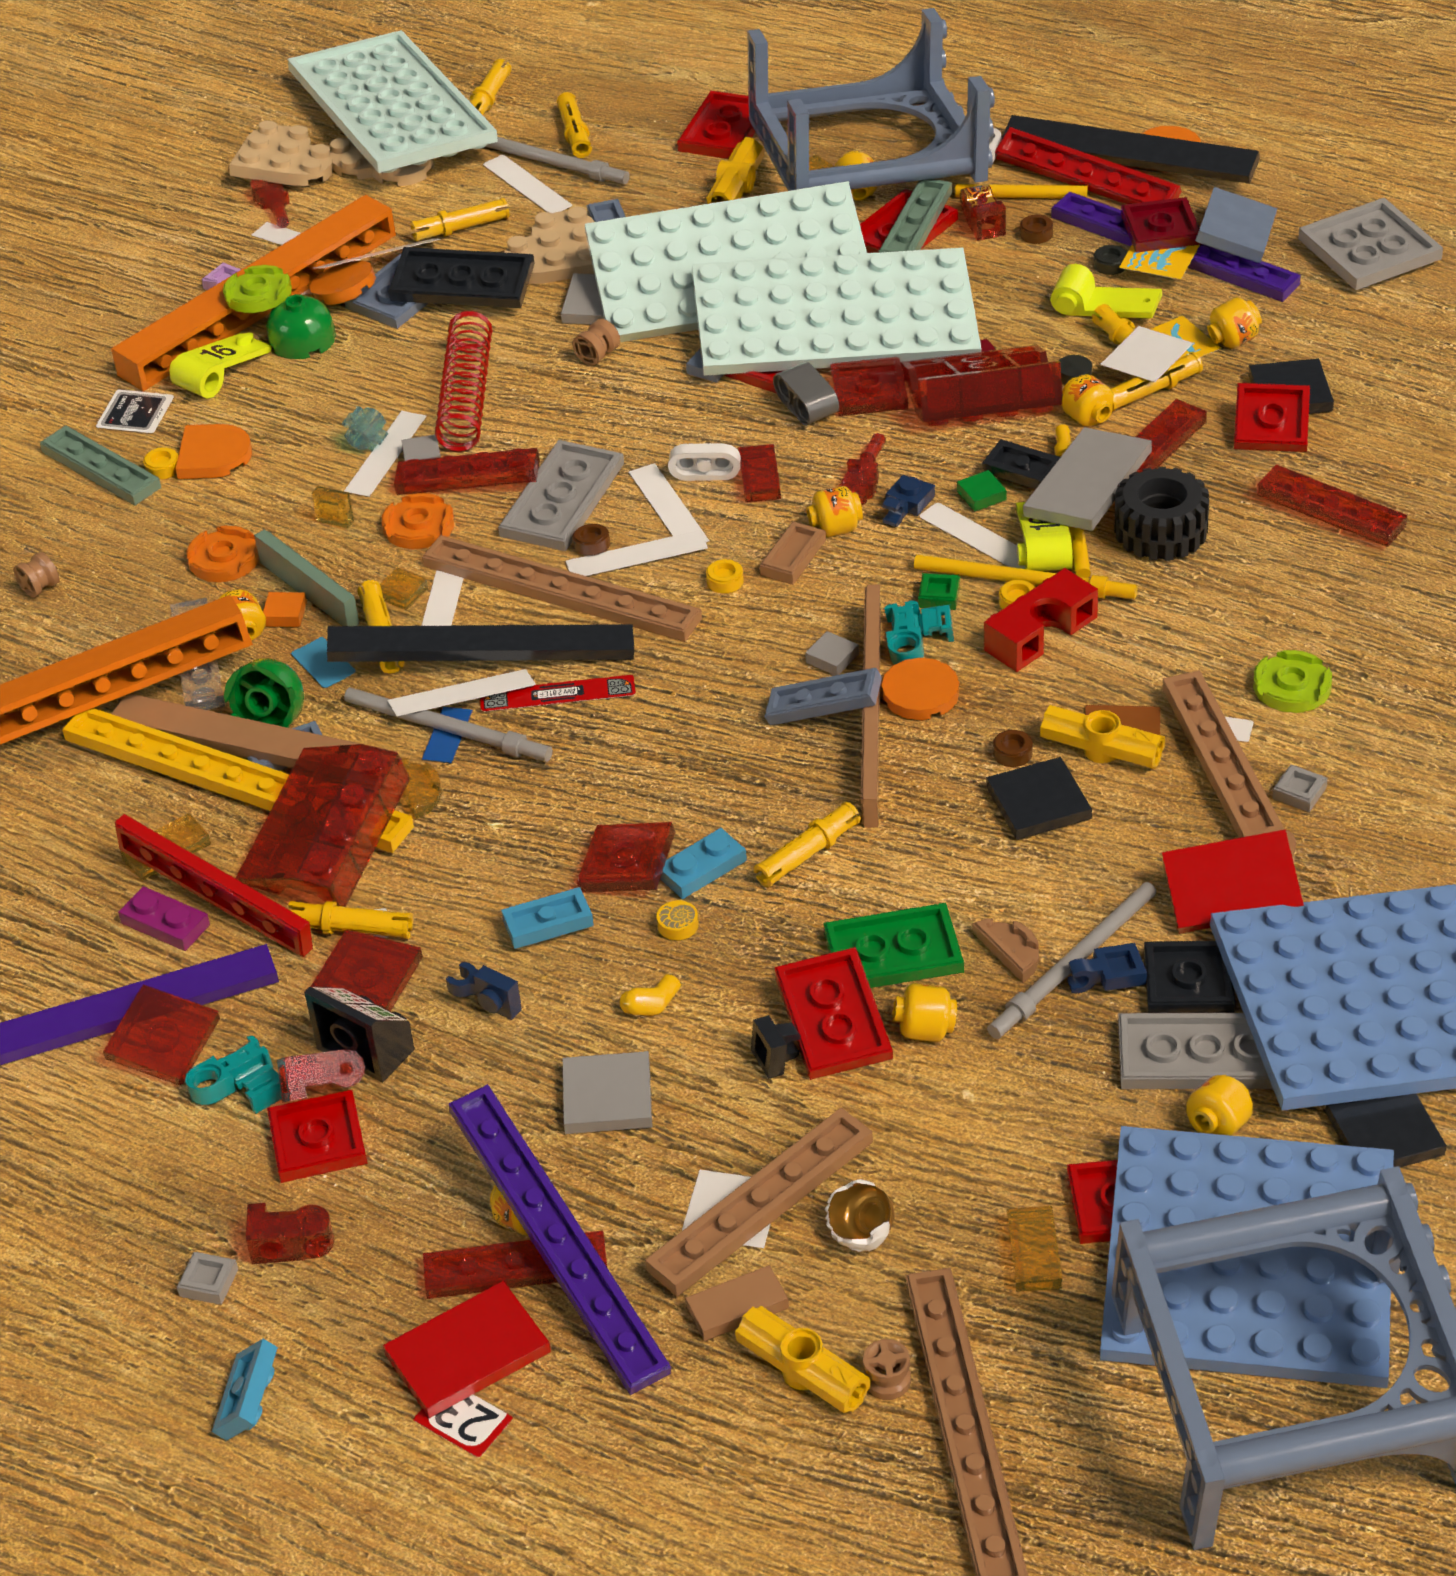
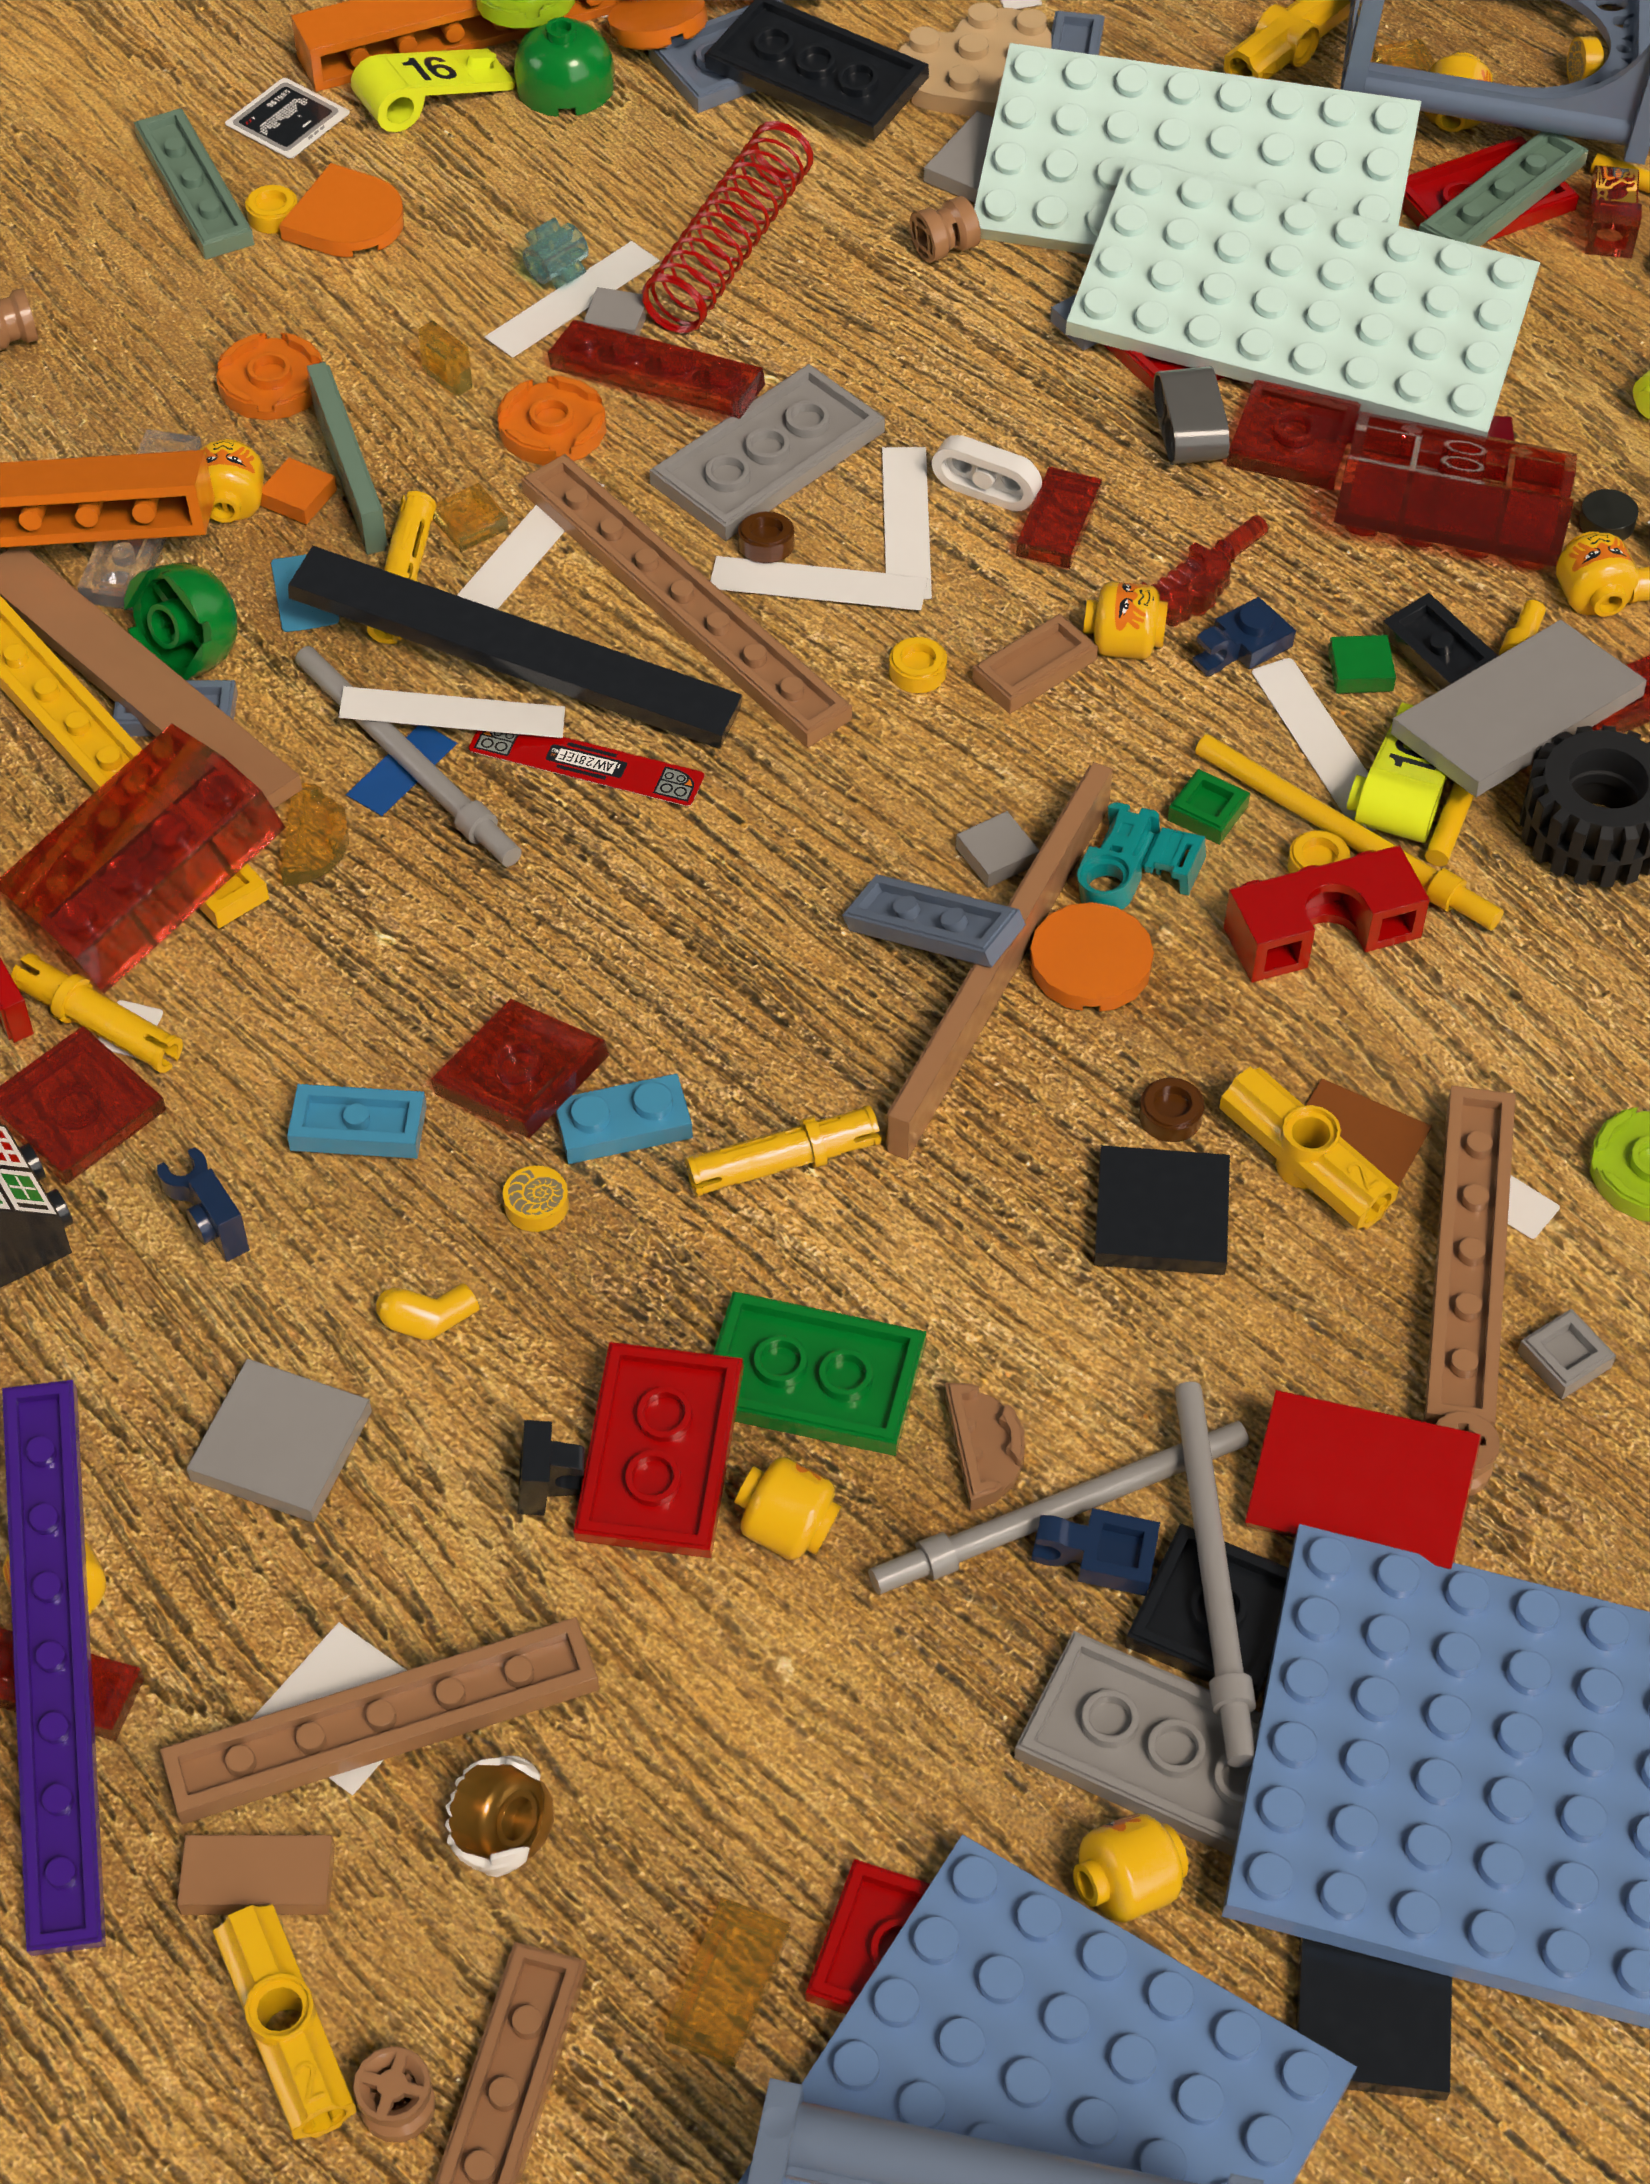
camera: 20 degrees right, 10 degrees up
none -> light grey bar [1175,1382,1256,1768]
none -> yellow tile [1567,36,1604,84]

